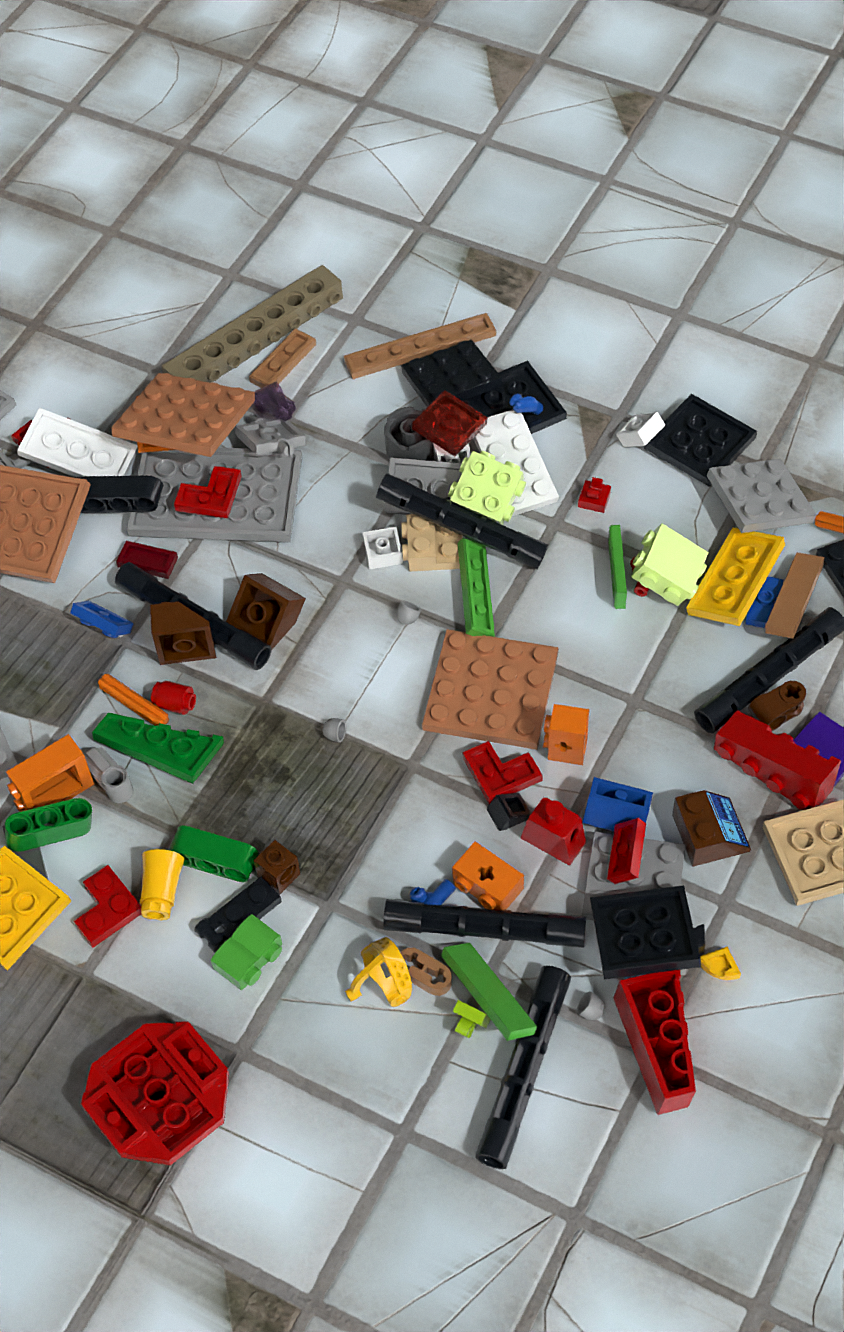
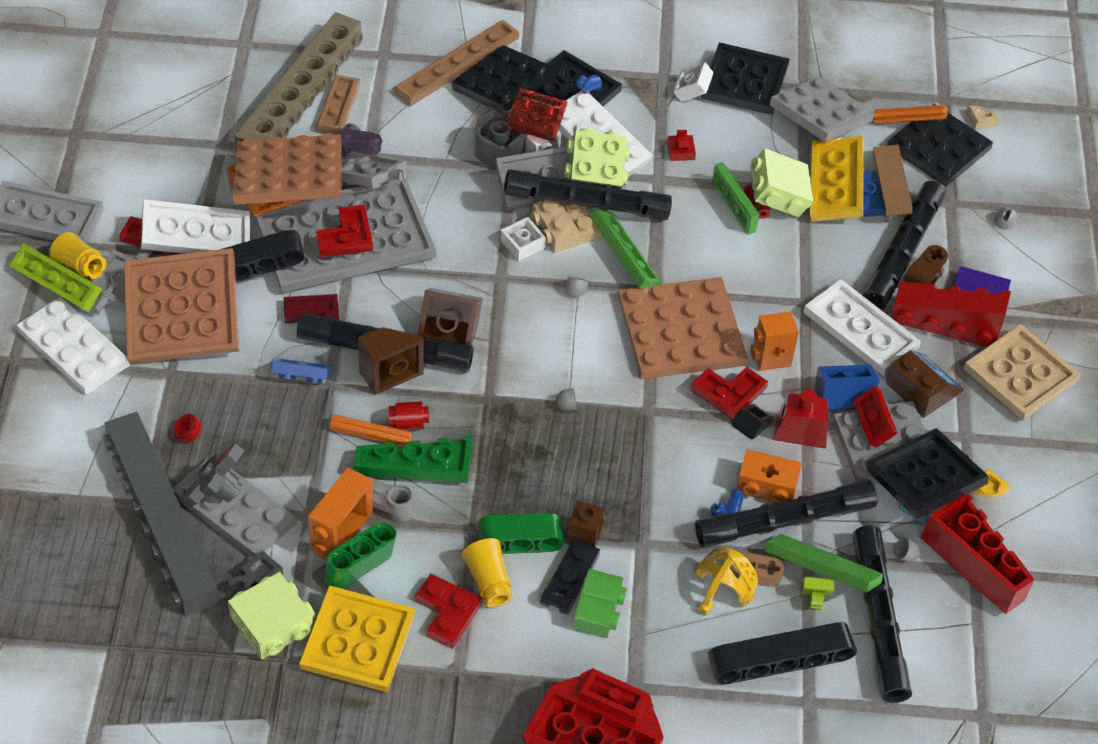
camera: 30 degrees left, 5 degrees down
none -> black beam [708,622,857,685]
none -> white plate [804,279,921,376]

